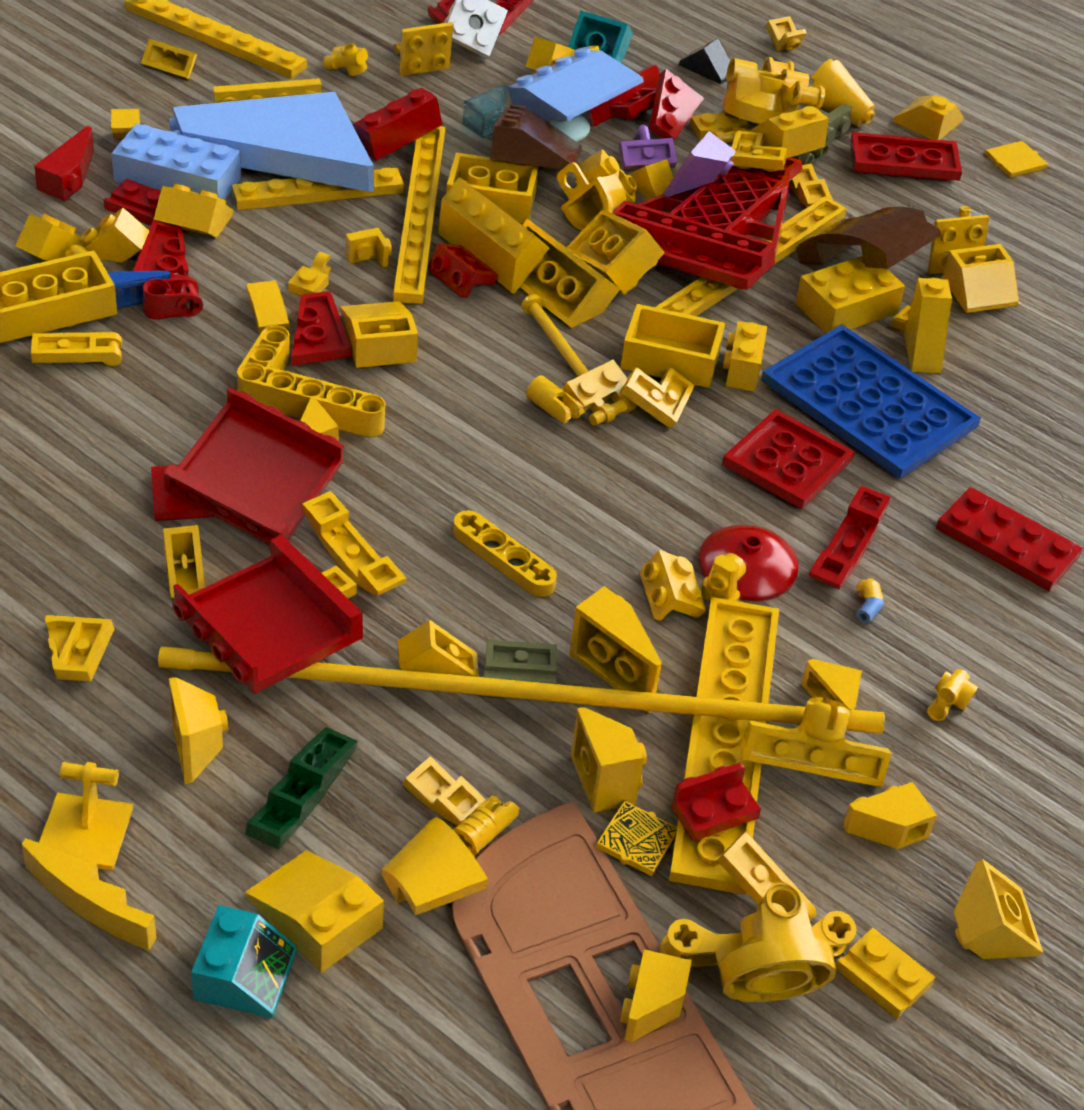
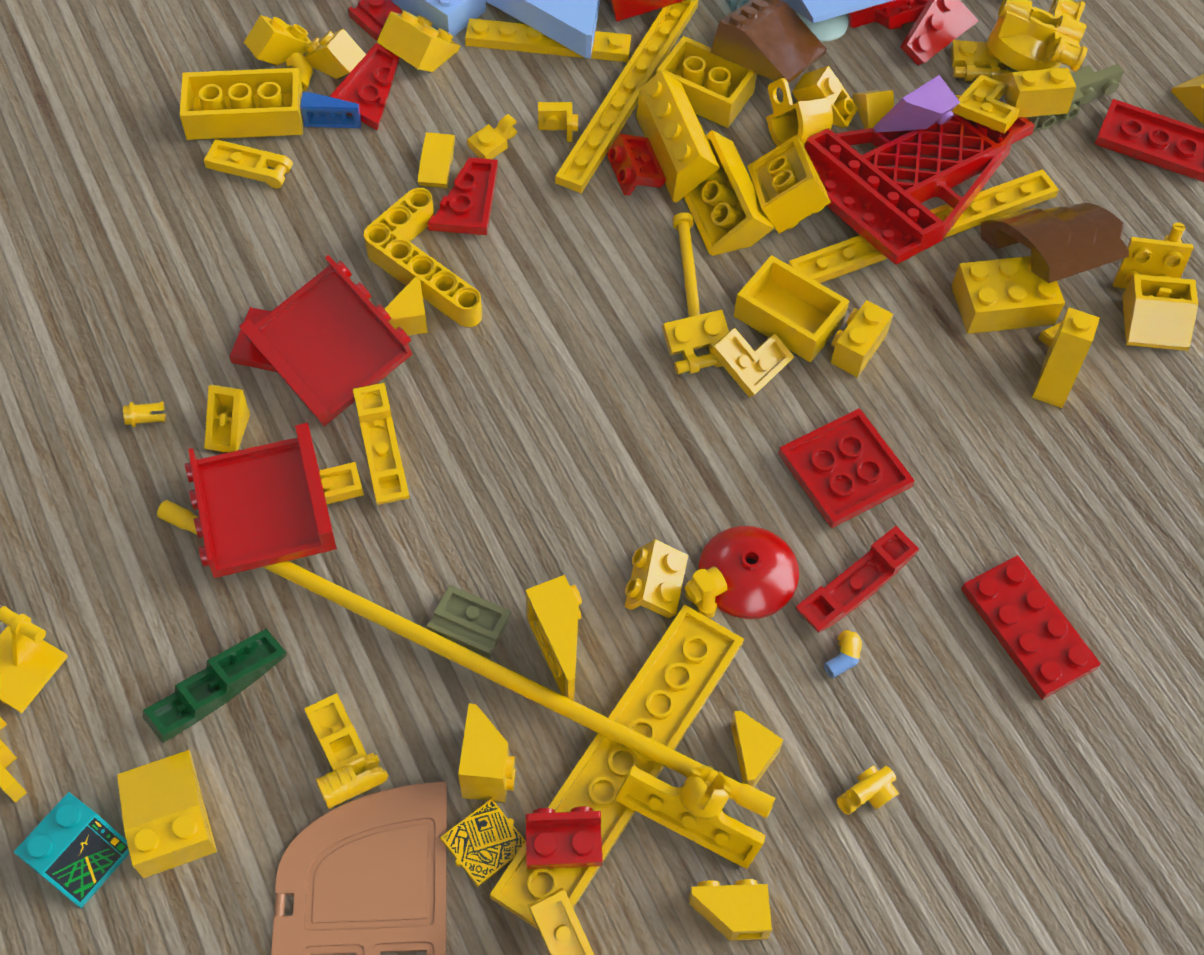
camera: 25 degrees right, 15 degrees up
yellow wing [45,615,115,682] -> none
red piece [143,277,204,320] -> none
yellow slope [169,677,229,784] -> none
yellow slope [340,301,418,368] -> none
yellow slope [381,816,488,916] -> none
yellow slope [398,620,479,677] -> none
yellow beam [453,510,557,597] -> none
yellow hinge [526,375,585,424] -> none
medium lavender plate [618,125,678,171] -> none
blue plate [761,324,981,479] -> none
yellow slope [789,164,833,207] -> none
yellow cone [811,58,875,127] -> none
none -> yellow pin [123,401,166,427]

